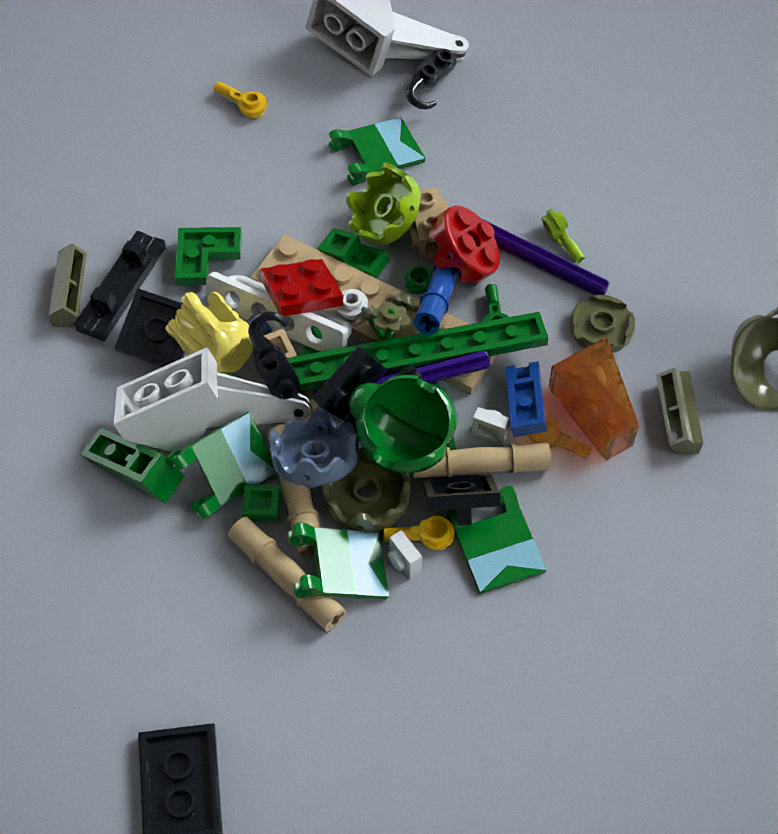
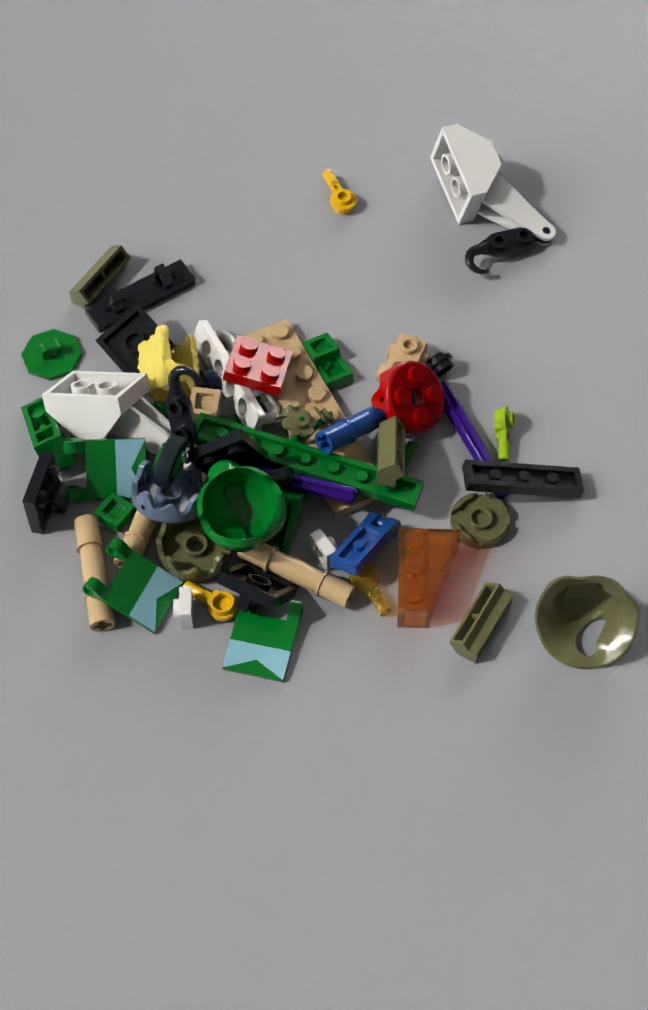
camera: 35 degrees right, 0 degrees up
green plate [175,227,242,286] -> none
green flag [329,117,426,186] -> none
white plate [336,289,368,320] -> none
lime plate [346,162,420,245] -> none
green plate [404,265,433,295] -> none
none -> green piece [21,329,82,381]
none -> black hinge [22,451,69,535]
none -> black wheel [152,434,187,489]
none -> olive piece [376,416,405,487]
none -> black plate [428,352,454,377]
none -> black plate [462,459,584,498]

